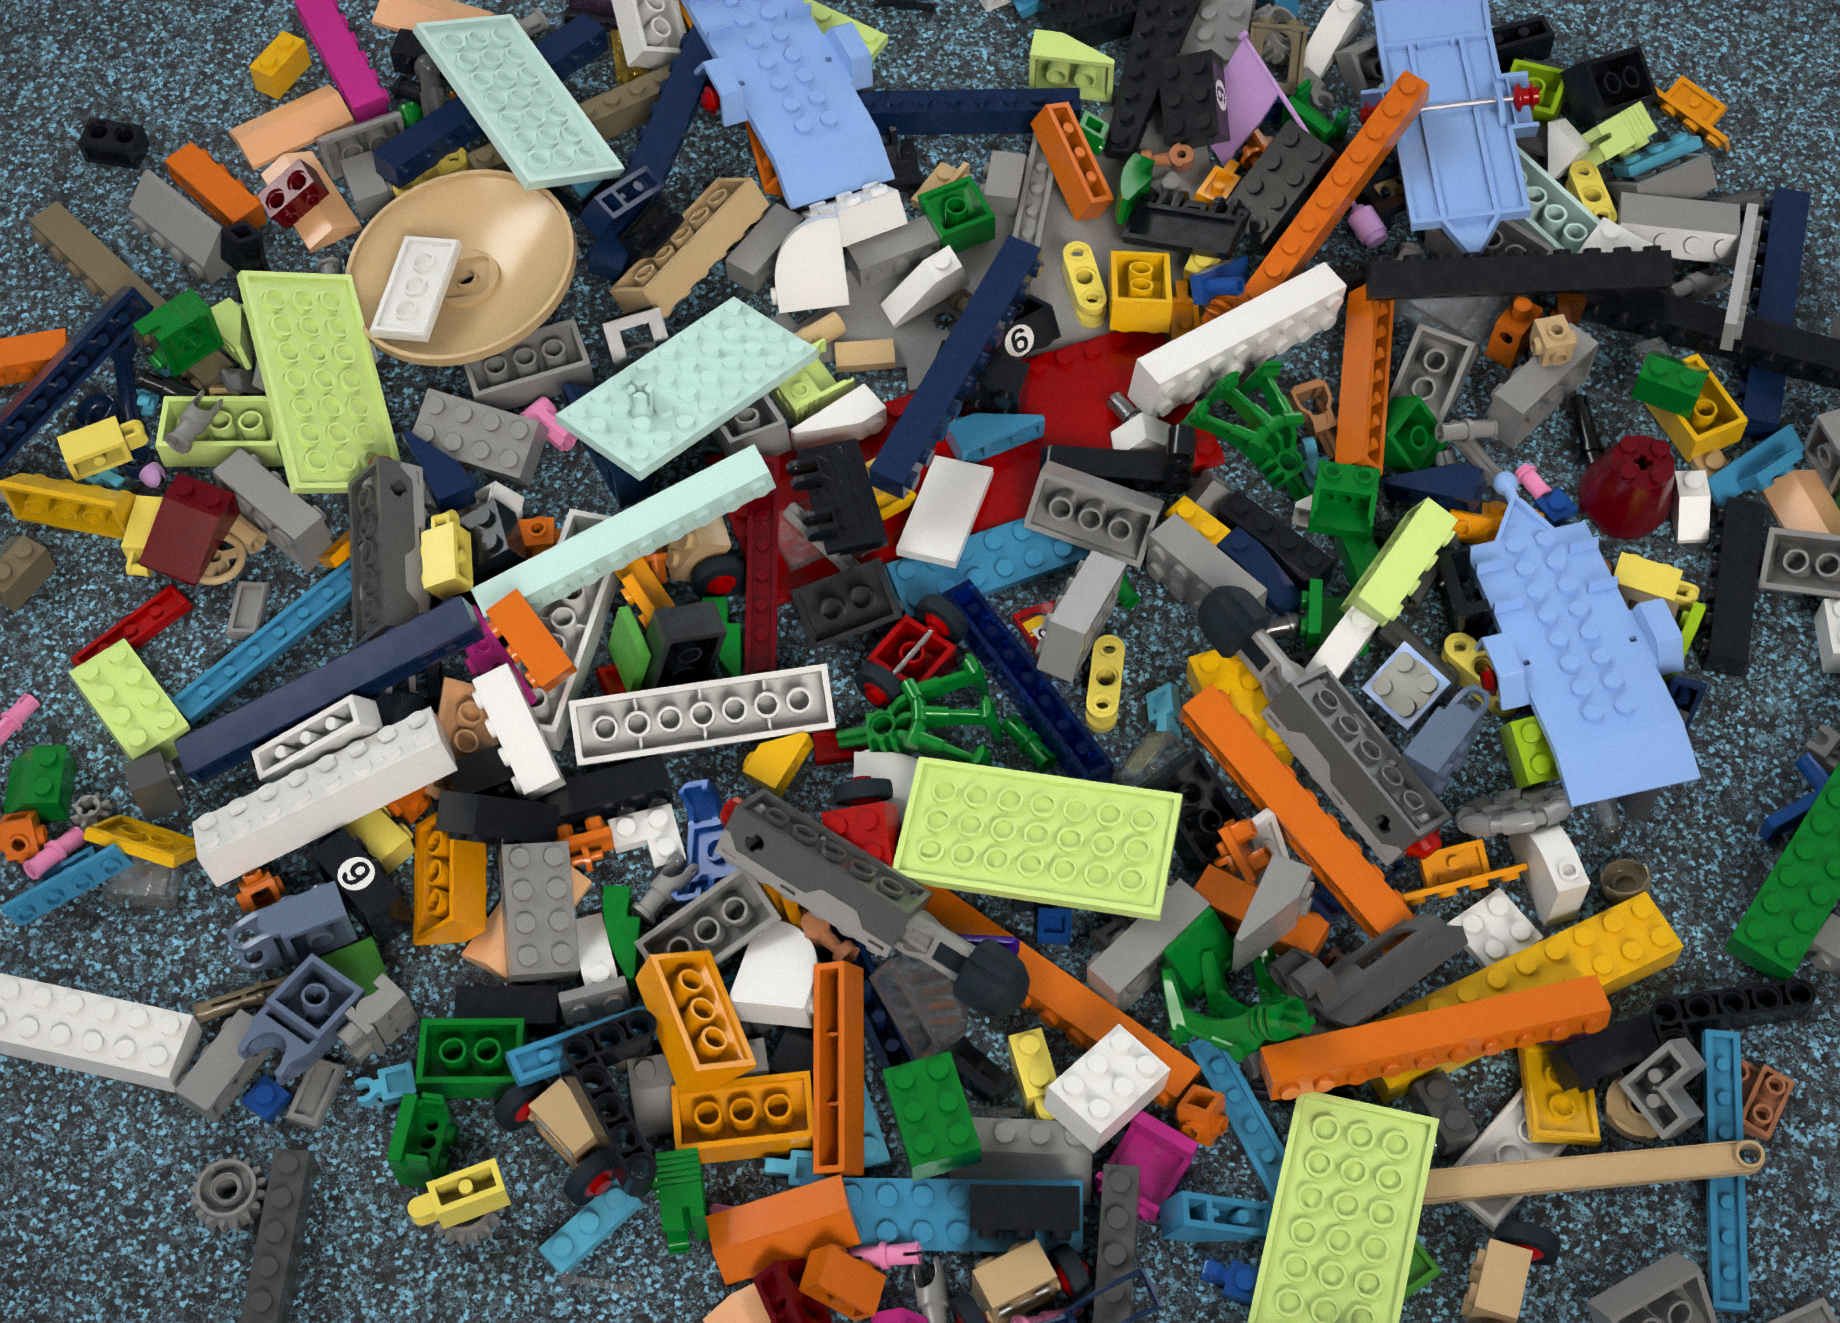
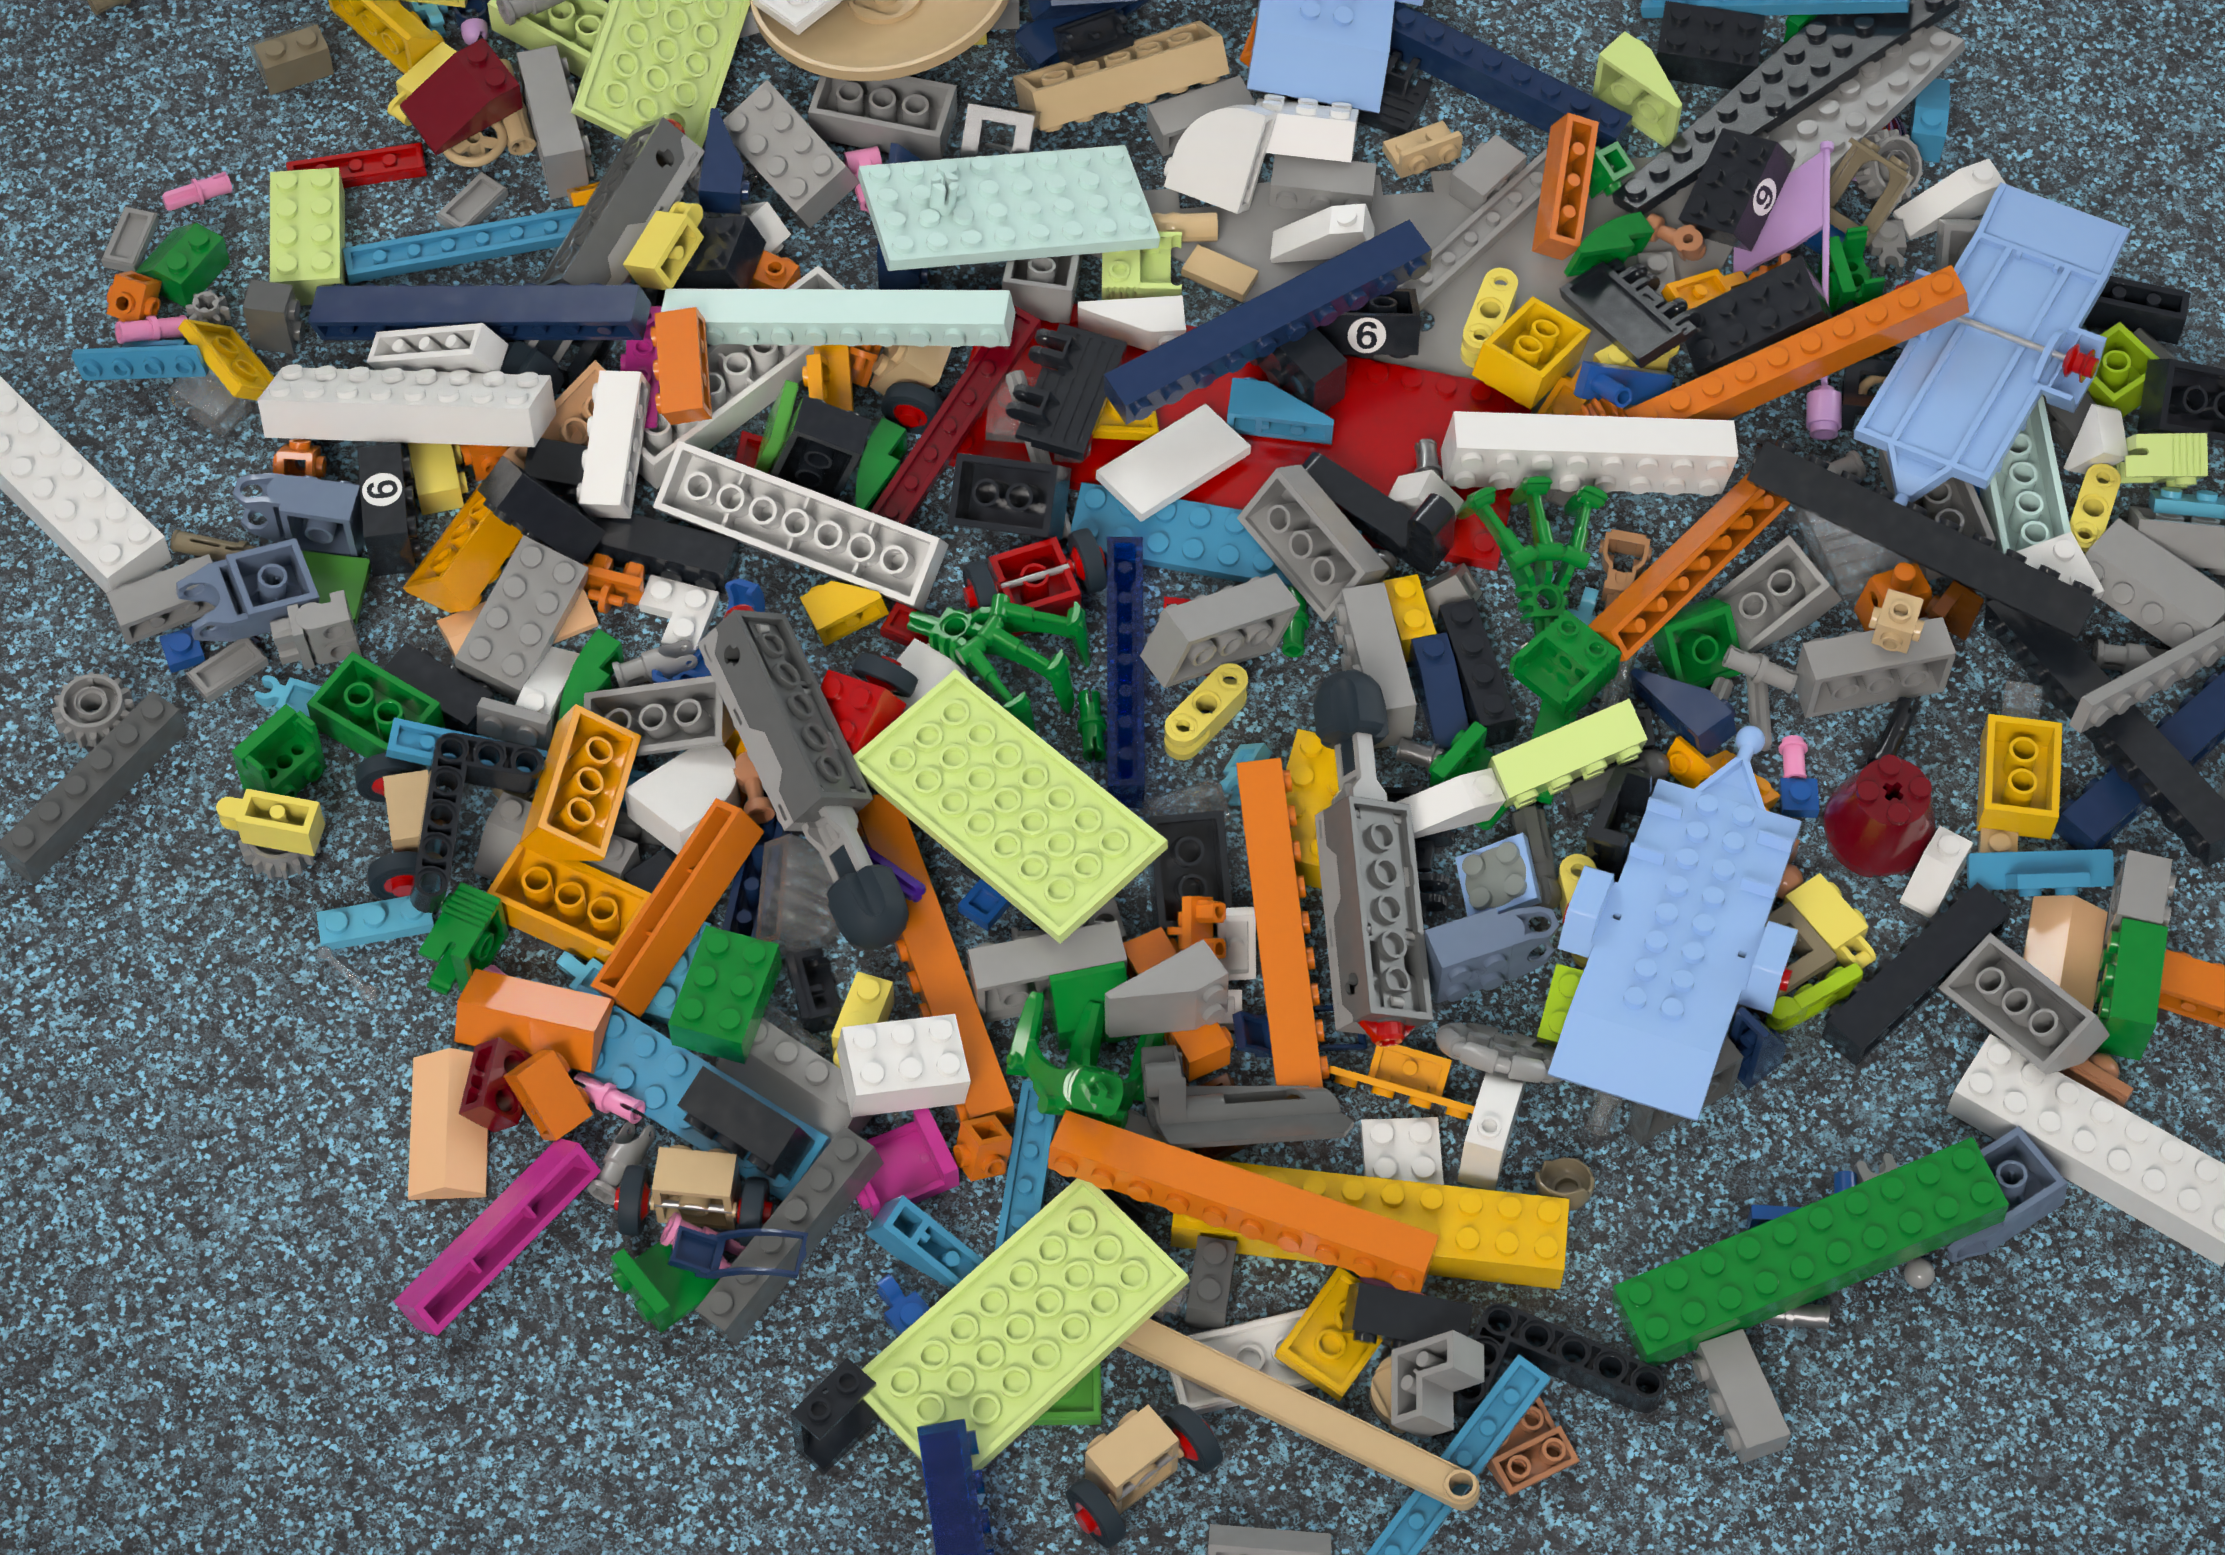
camera: 30 degrees right, 0 degrees up
green slope [918,176,995,254] -> none
green slope [1631,350,1710,419] -> none

